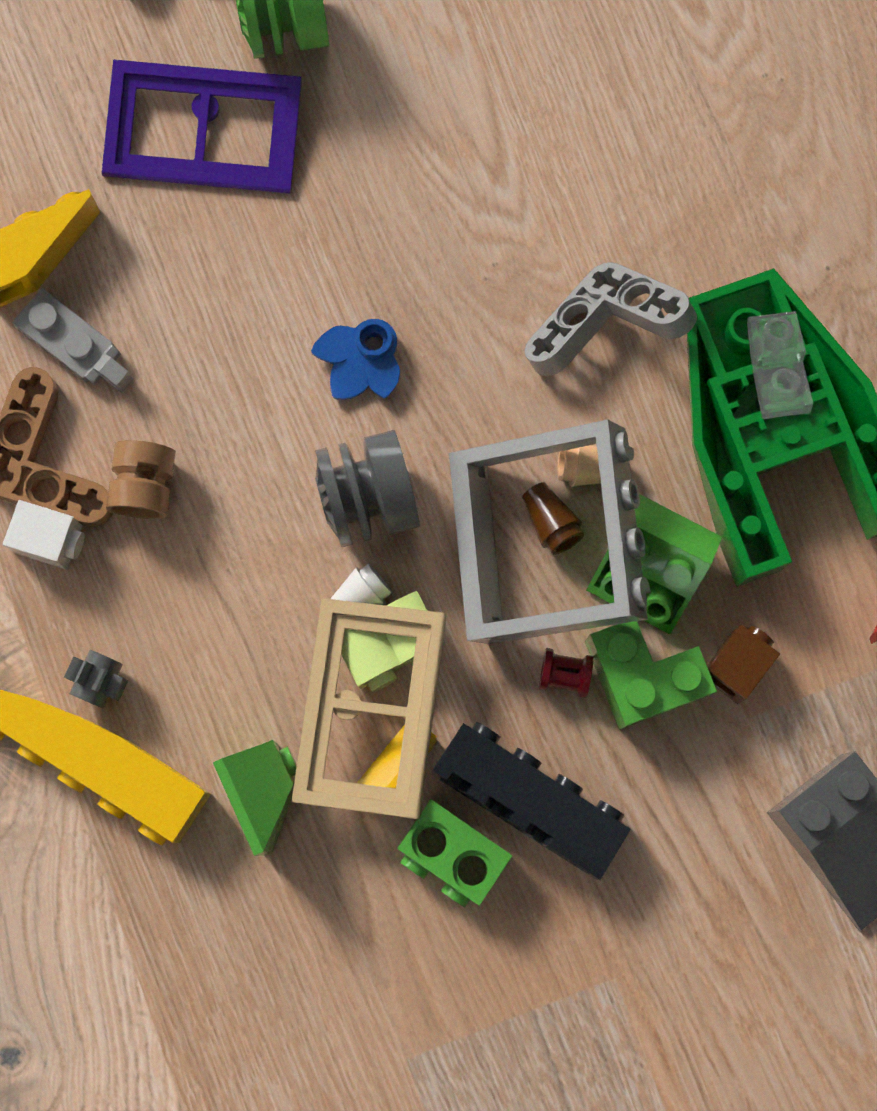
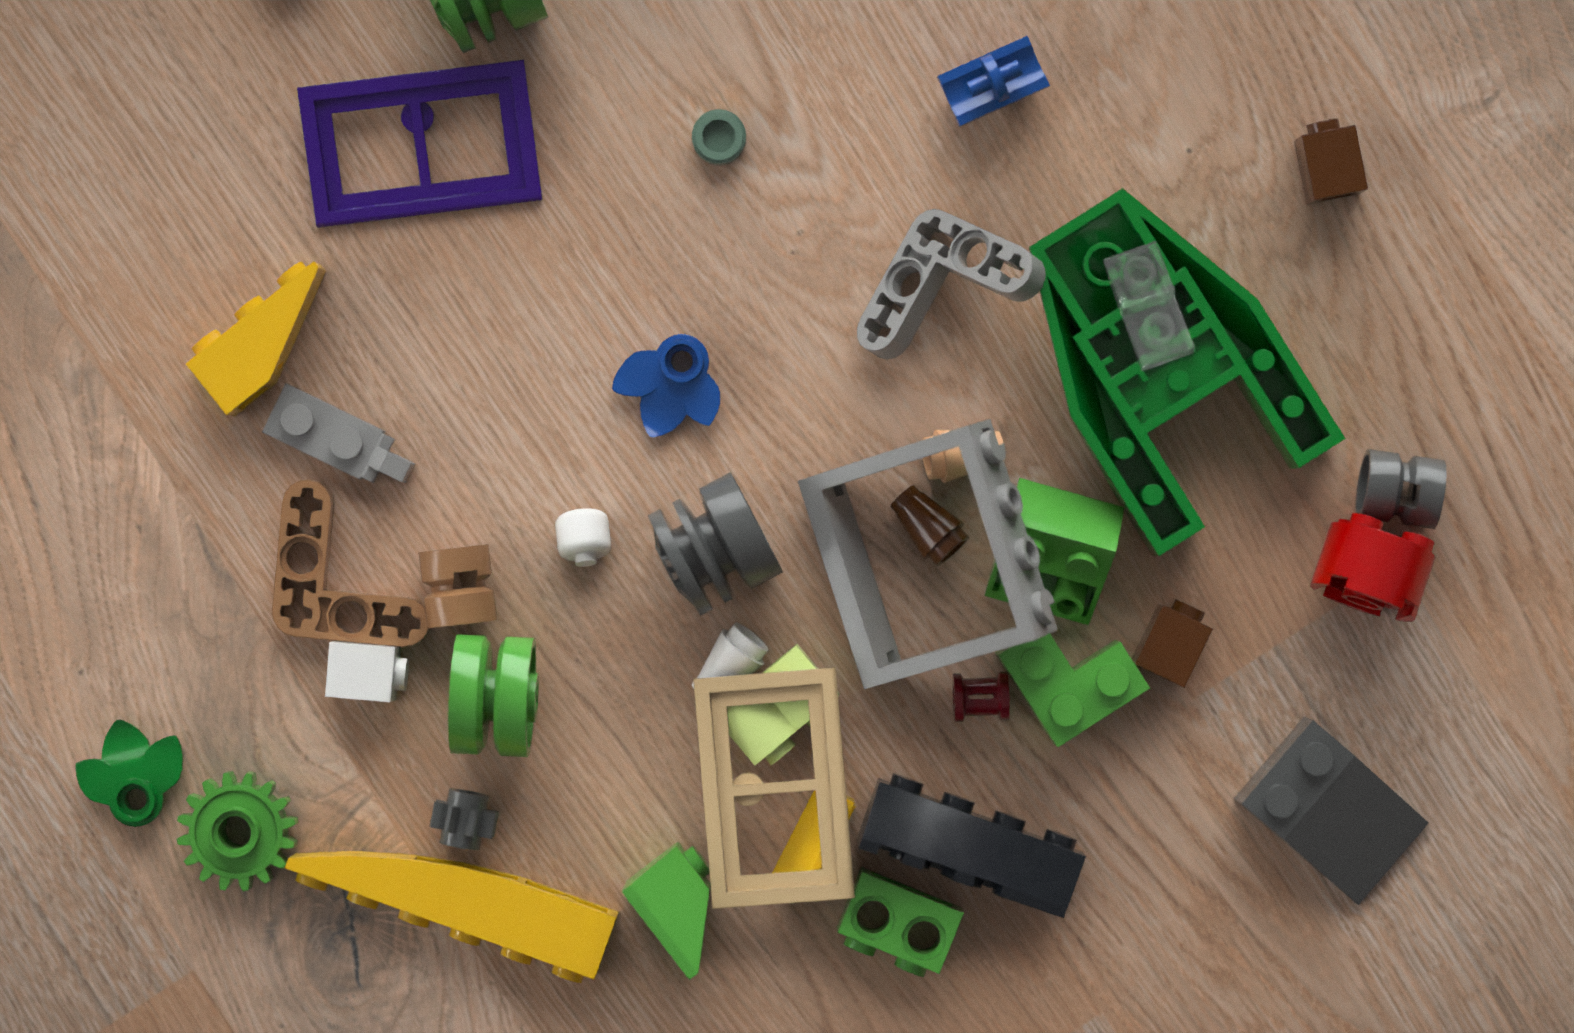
camera: 15 degrees left, 10 degrees up
none -> bright green wheel [448,634,539,757]
none -> white piece [555,509,611,567]
none -> sand green tile [692,109,746,165]
none -> blue hips [937,35,1050,127]

